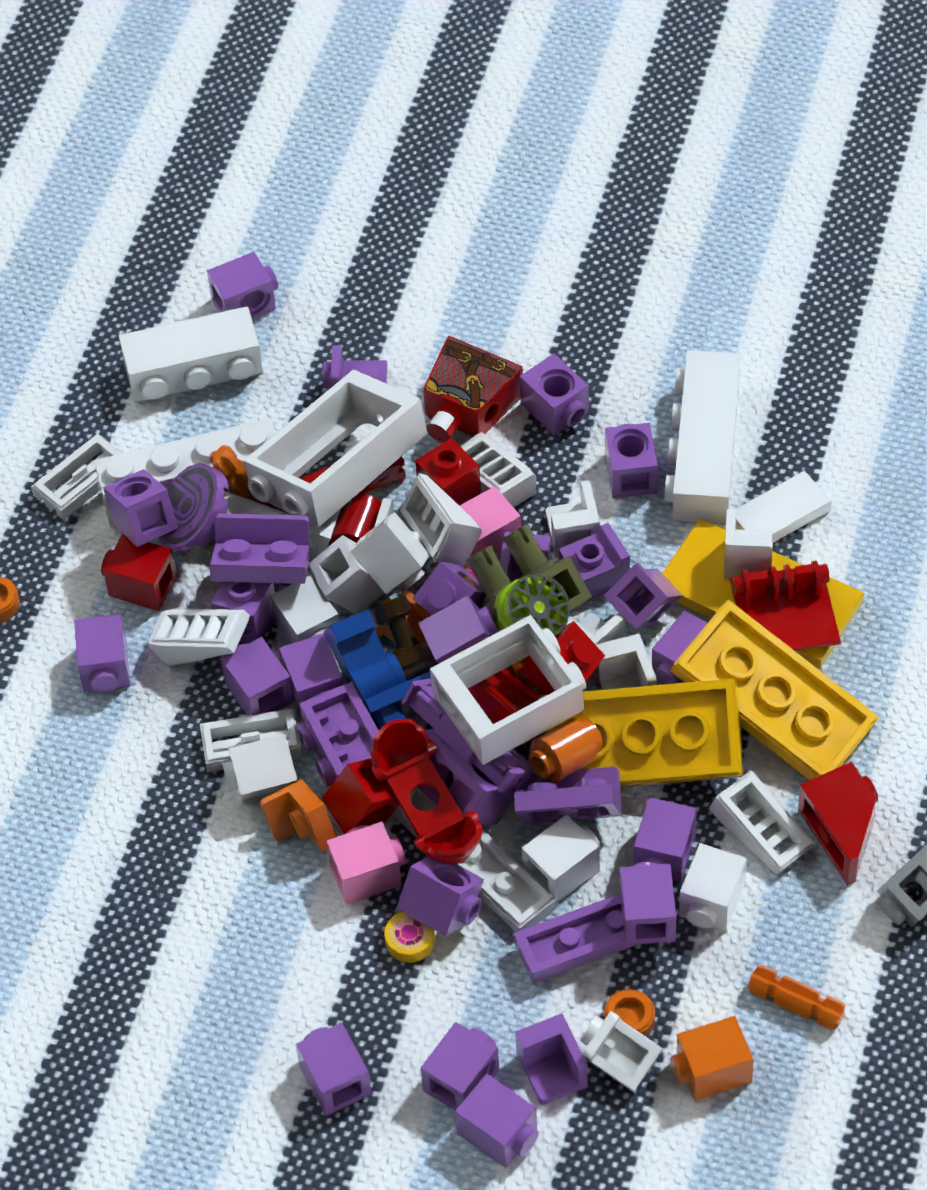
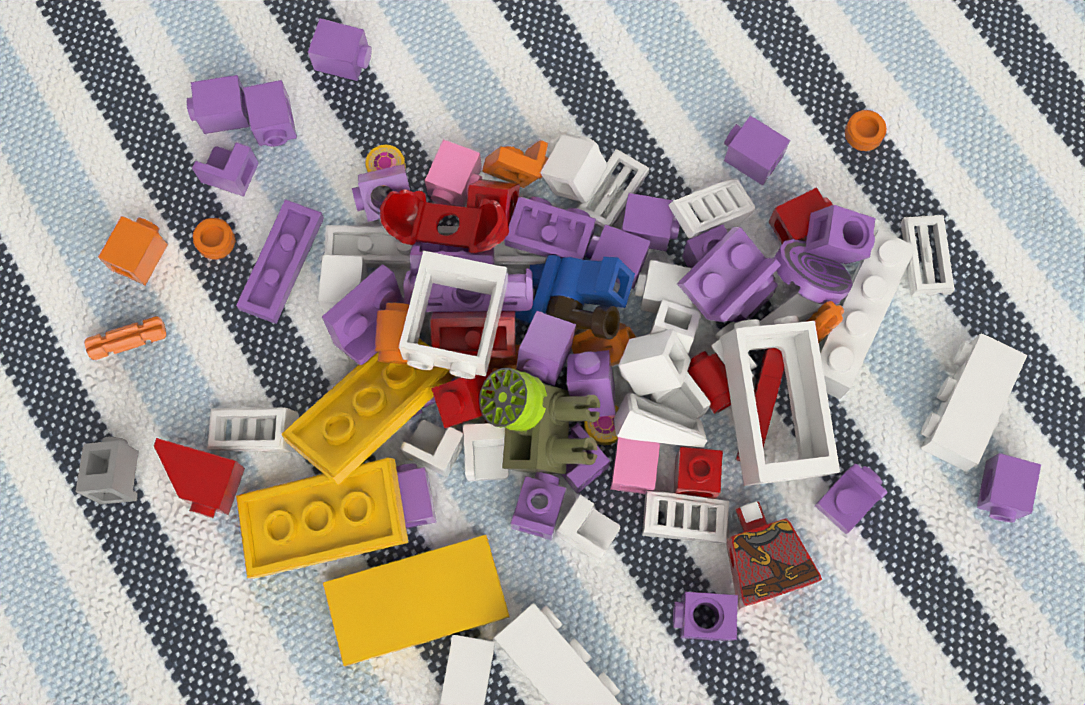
camera: 130 degrees right, 20 degrees up
white bracket [580,1011,663,1092] -> none
medium lavender brick [604,563,683,630] -> none
medium lavender brick [605,423,658,498] -> none
medium lavender brick [620,862,676,945] -> none
medium lavender brick [633,797,697,882] -> none
white brick [679,843,747,931] -> none
white panel [724,509,773,578] -> none
red hinge [729,560,841,651] -> none

